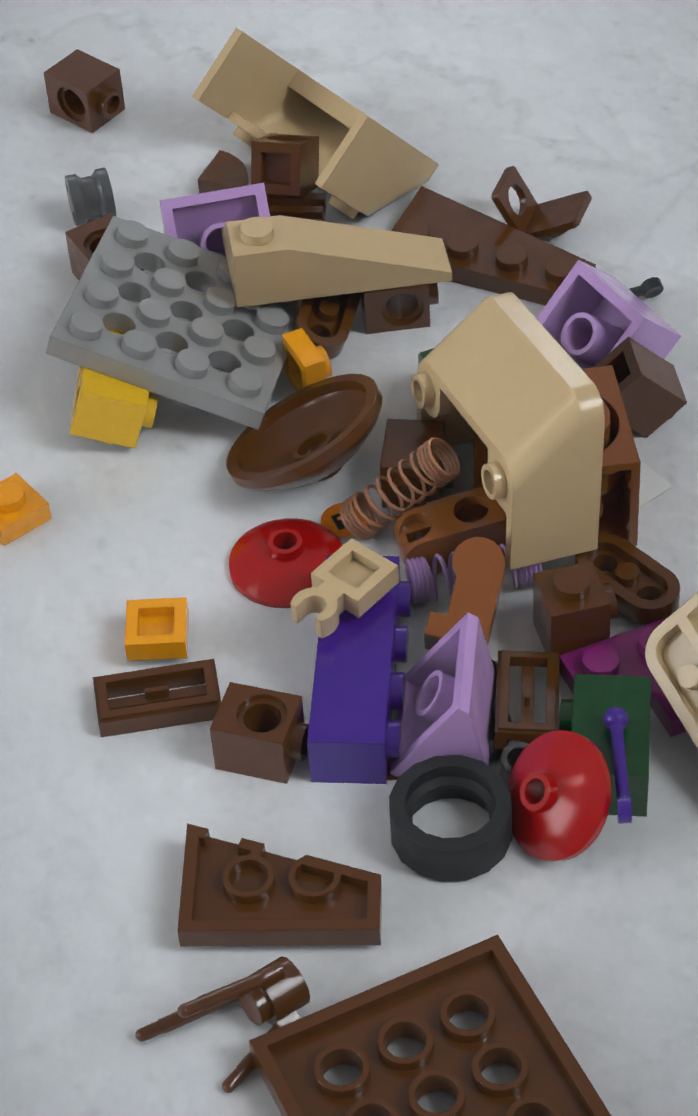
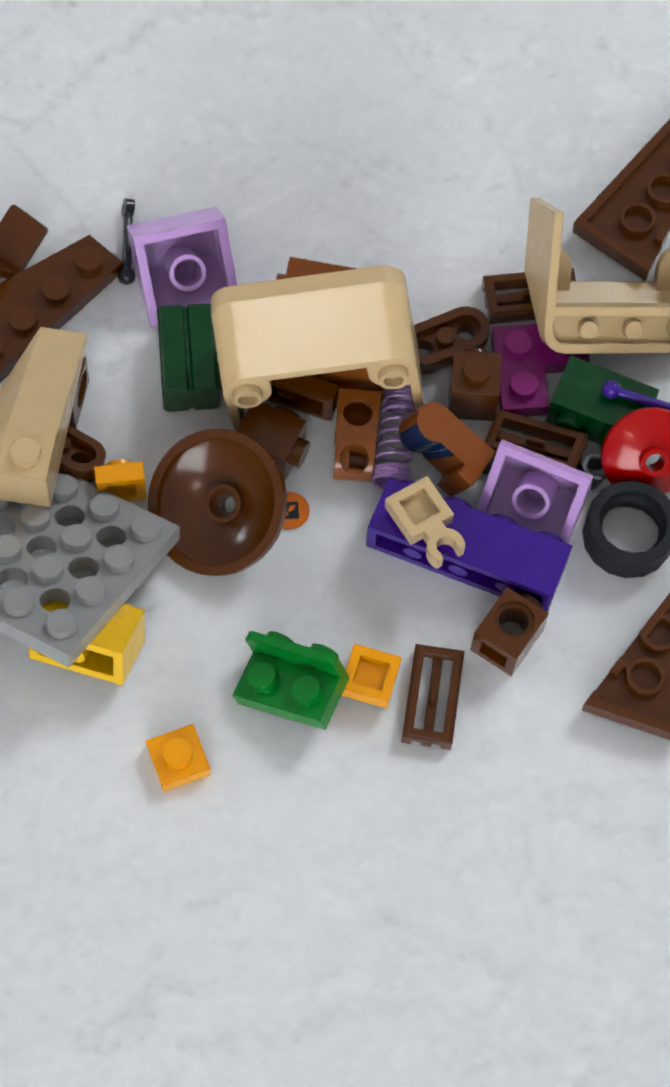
camera: 80 degrees left, 20 degrees up
red dish [229,518,343,608] -> none
nougat piece [339,437,461,540] -> none
reddish brown brick [594,337,687,438] -> none
none -> green bracket [232,631,350,730]

